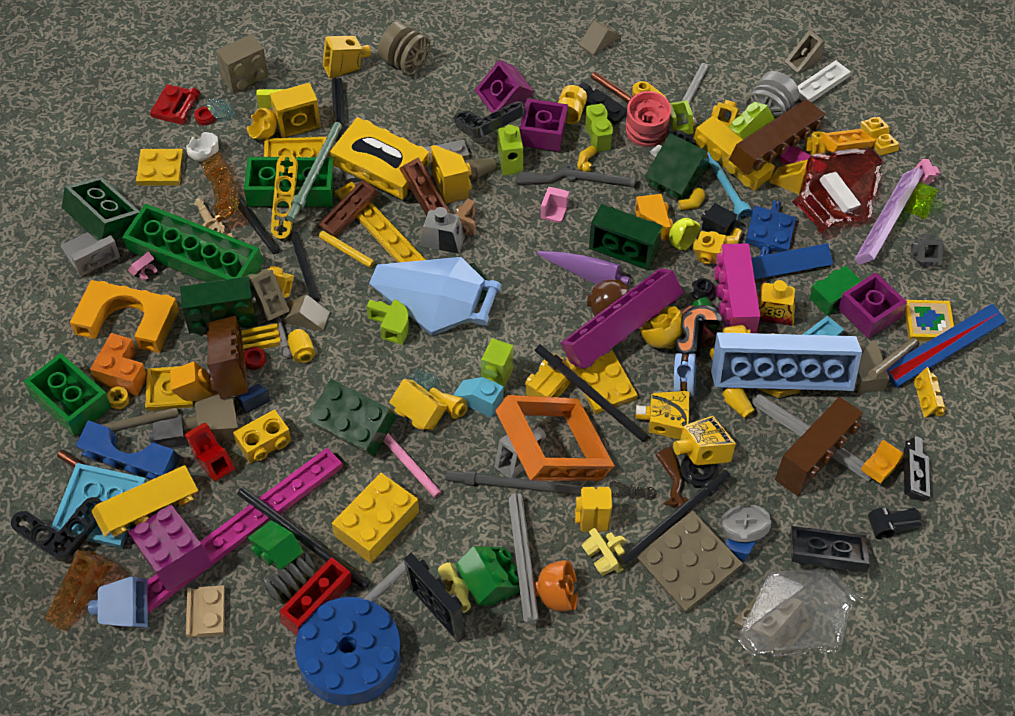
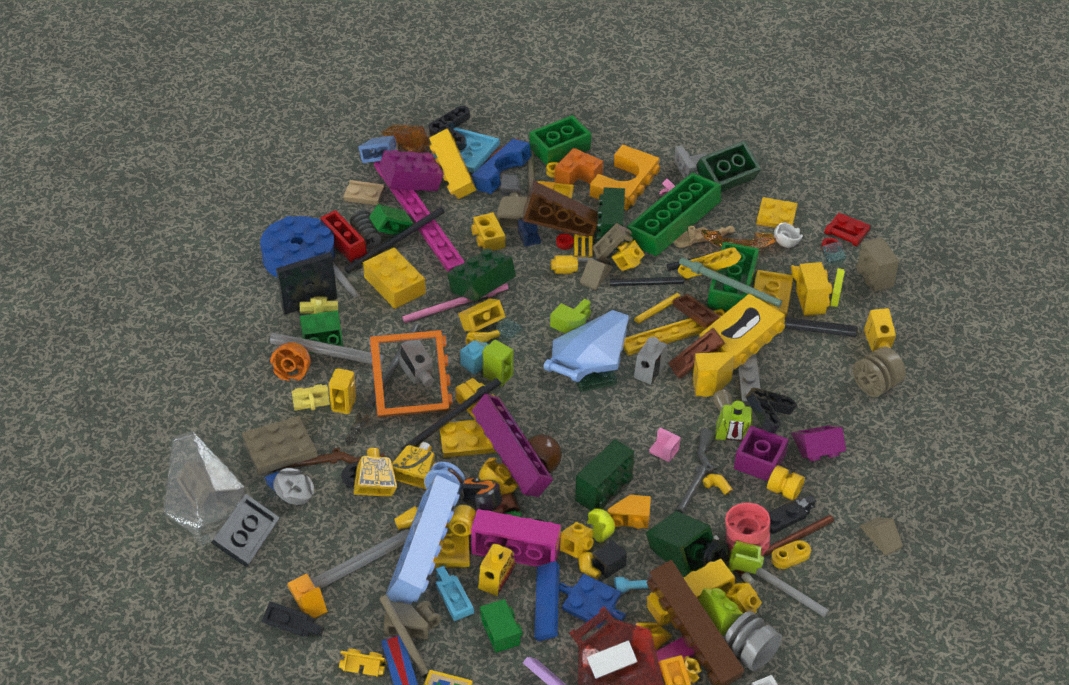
camera: 105 degrees right, 10 degrees down
red brick [184,422,235,482] -> none
medium nougat bracket [455,198,476,237] -> none
medium lavender piece [537,251,630,286] -> none
lime brick [585,104,613,152] -> none
black bar [619,469,731,566] -> none
yellow arm [678,188,706,211] -> none
reddish brown wedge [775,396,863,497] -> none
magenta brick [838,272,907,339] -> none
black piece [868,507,922,540] -> none

